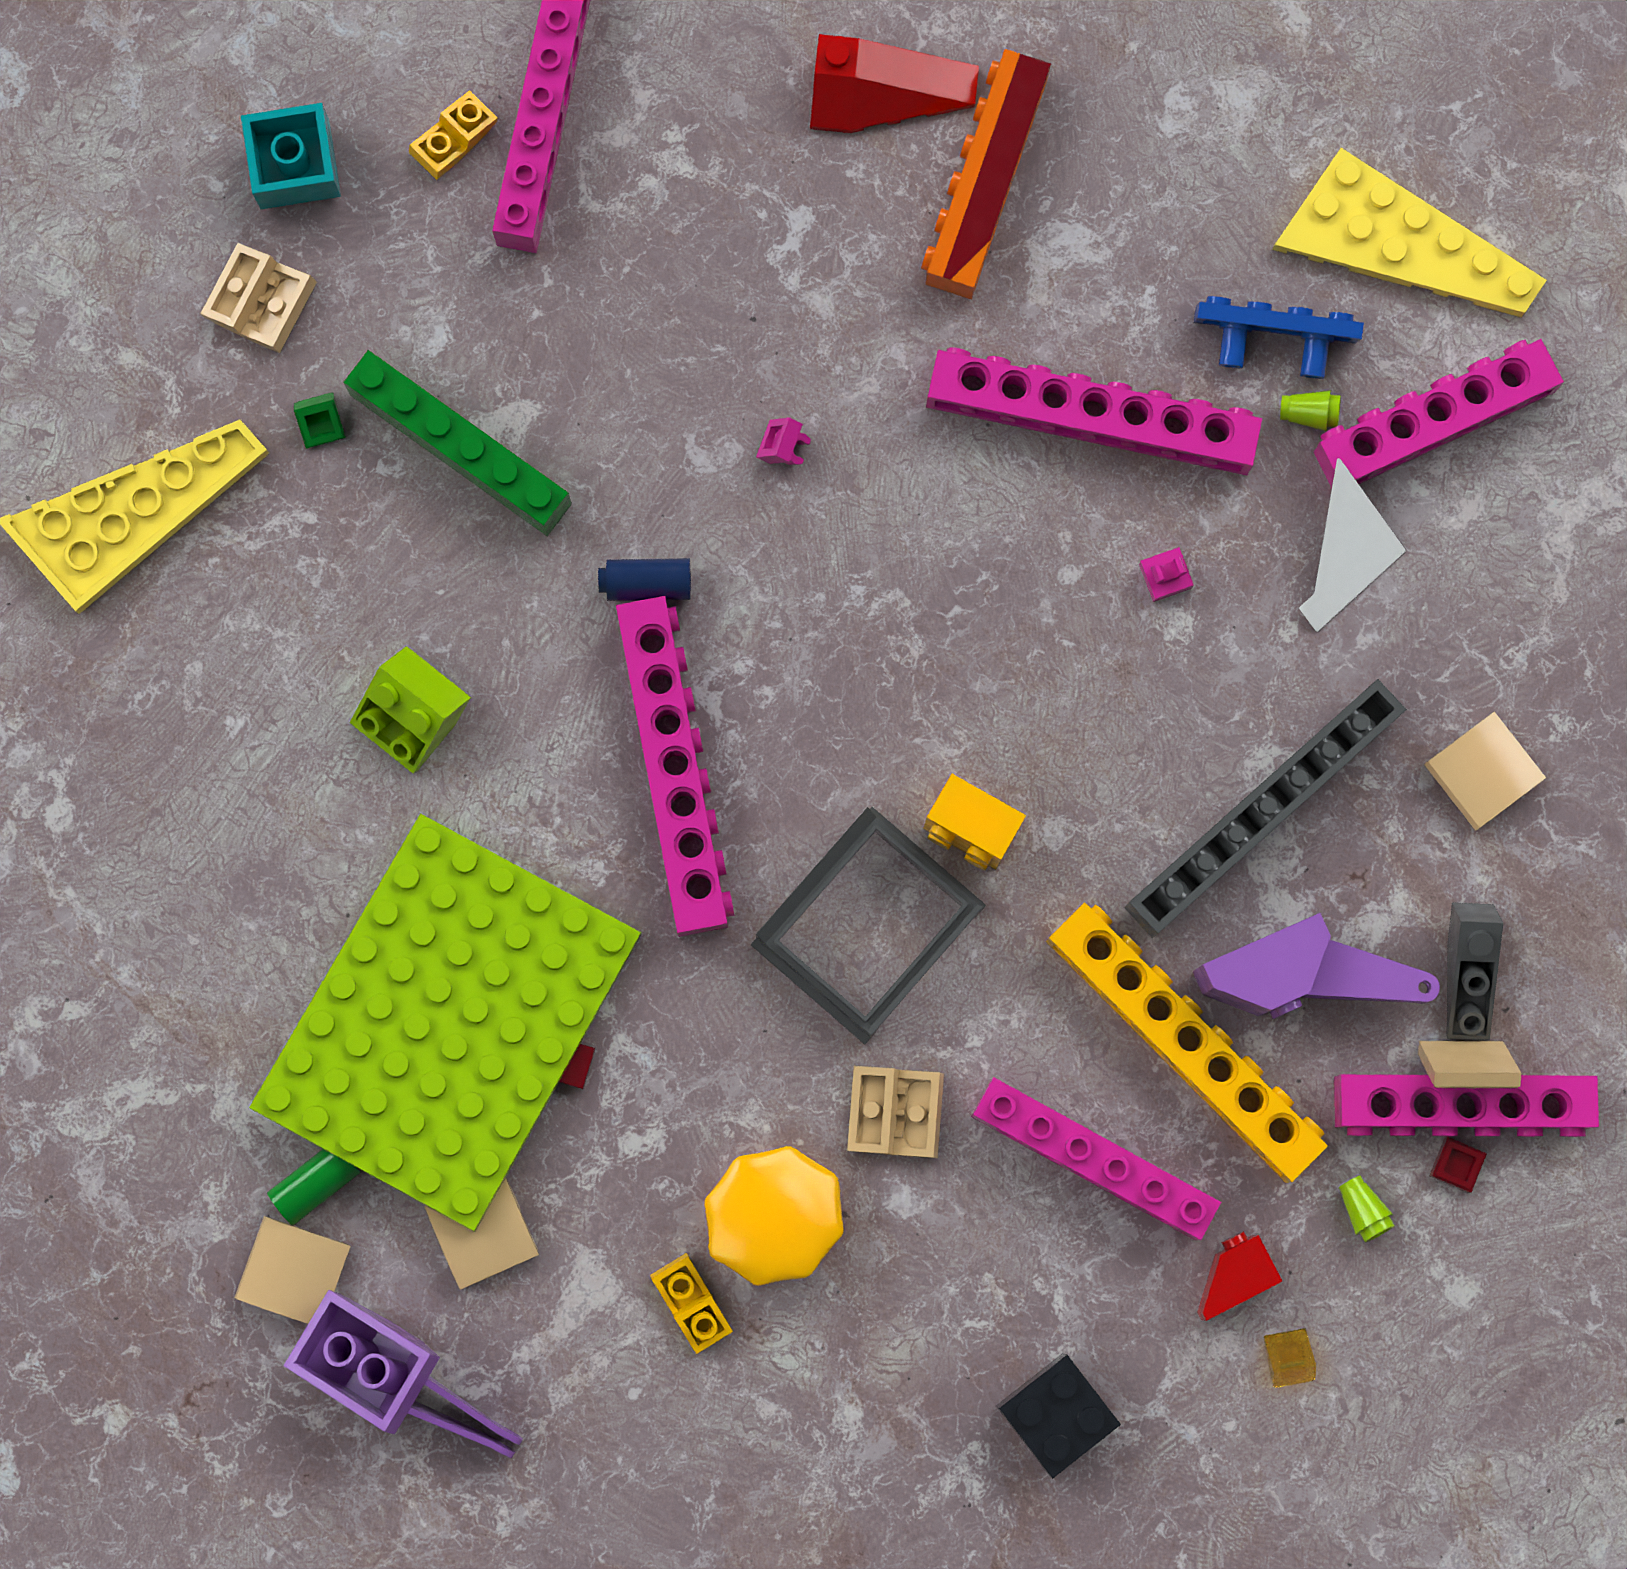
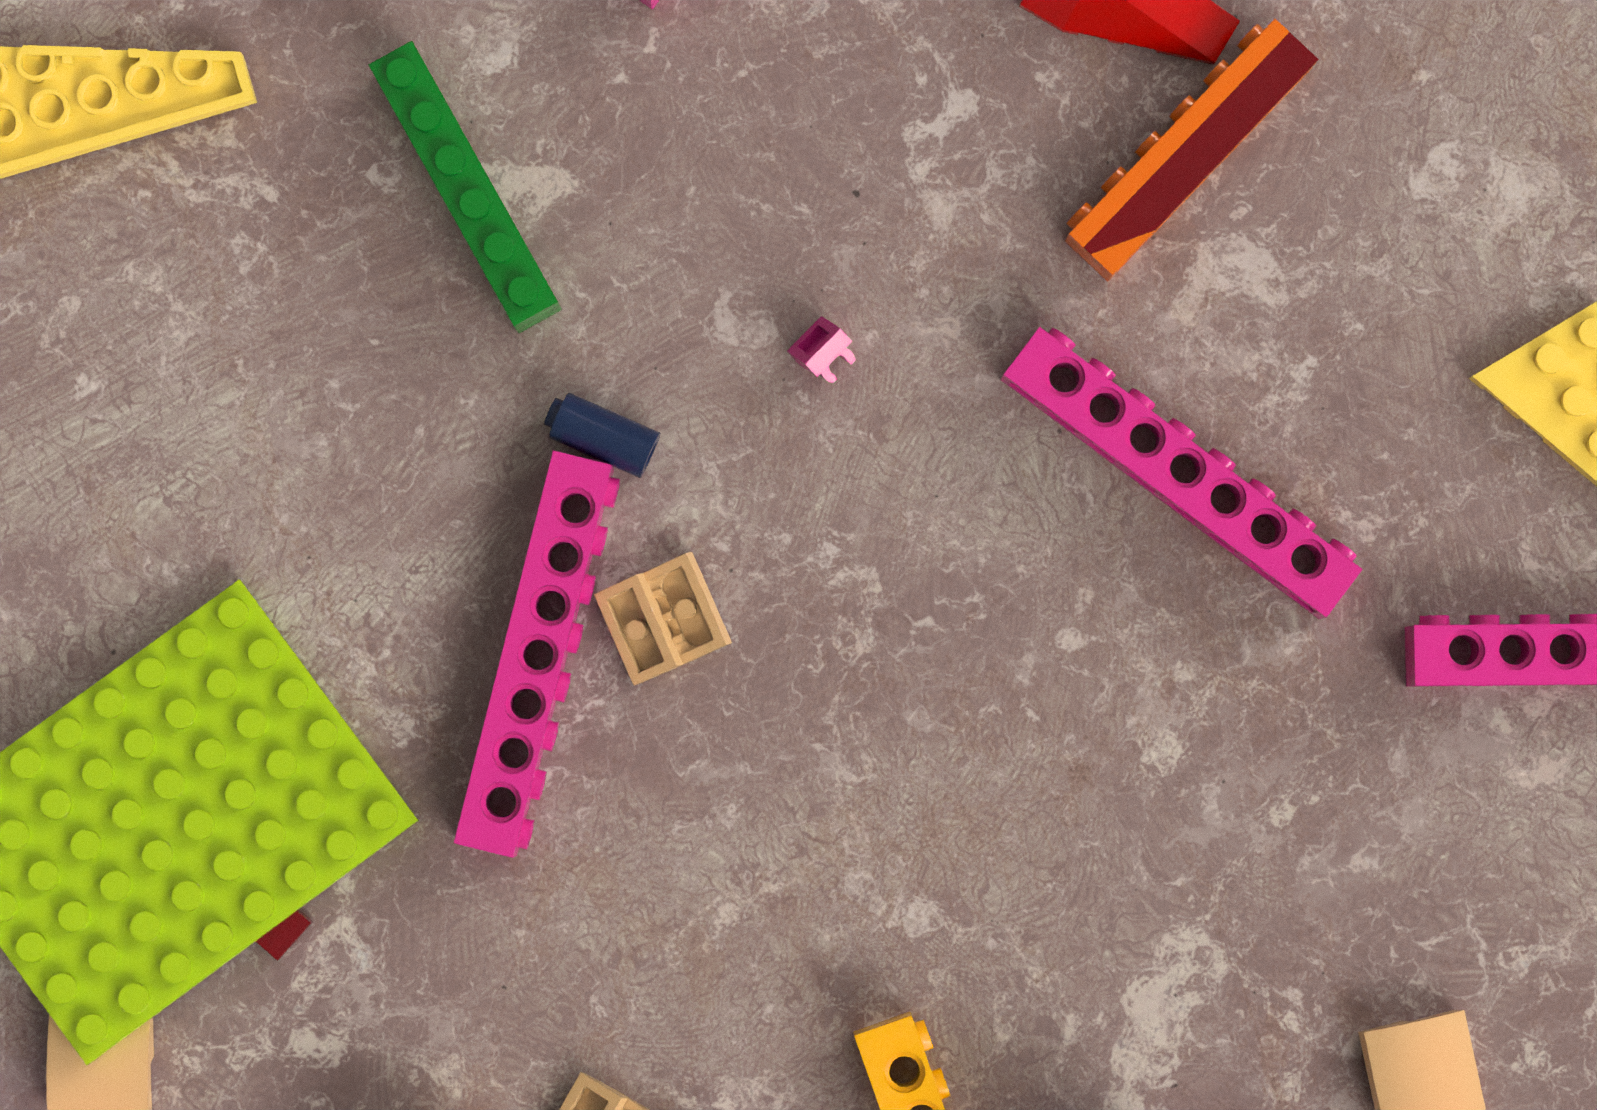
camera: 25 degrees right, 5 degrees up
green slope [294,392,346,449] -> none
lime slope [349,646,471,774] -> none
dark grey piece [751,807,986,1045] -> none
yellow brick [923,774,1026,871] -> none
dark grey brick [1124,679,1407,939] -> none
dark pink tile [1139,547,1194,602] -> none
blue plate [1193,296,1364,379] -> none
lime cone [1280,390,1341,432] -> none
white sticker [1299,458,1406,632] -> none
none -> tan slope [594,552,732,686]

